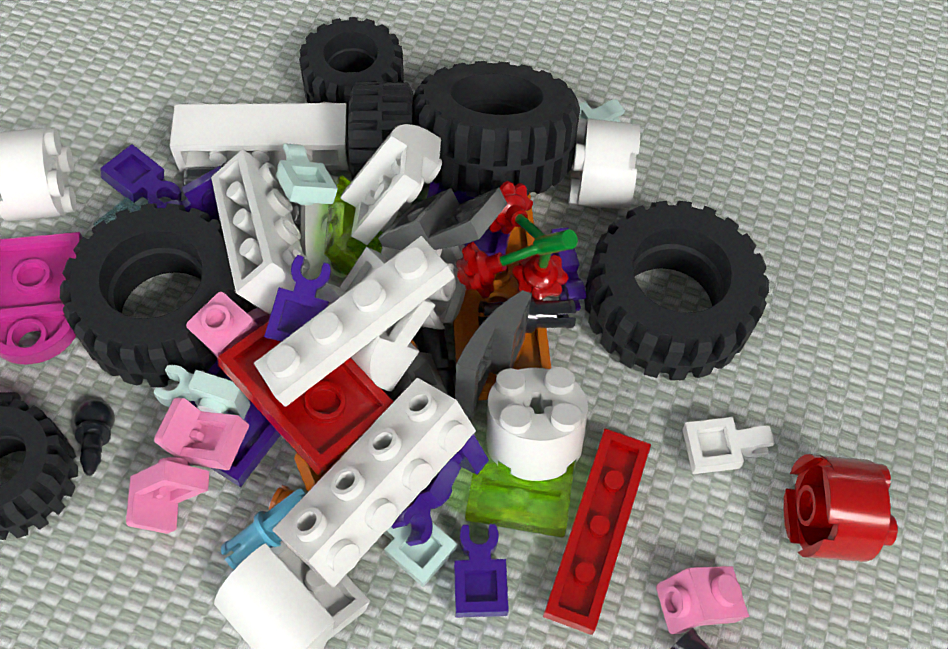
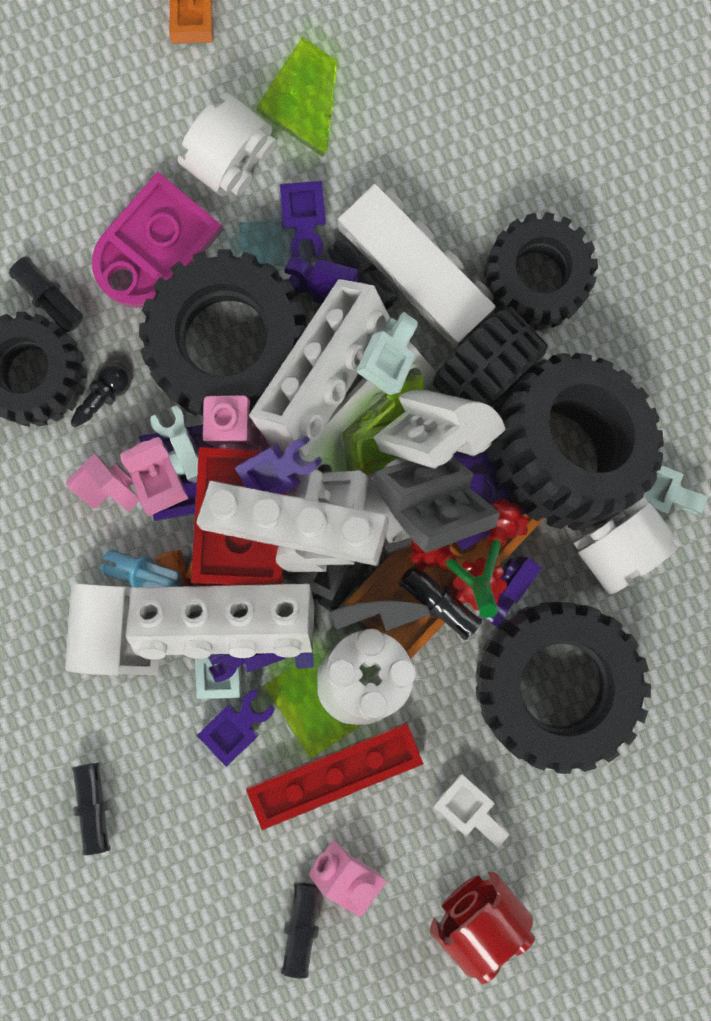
camera: 50 degrees right, 25 degrees up
none -> clear neon green wing [256,36,338,157]

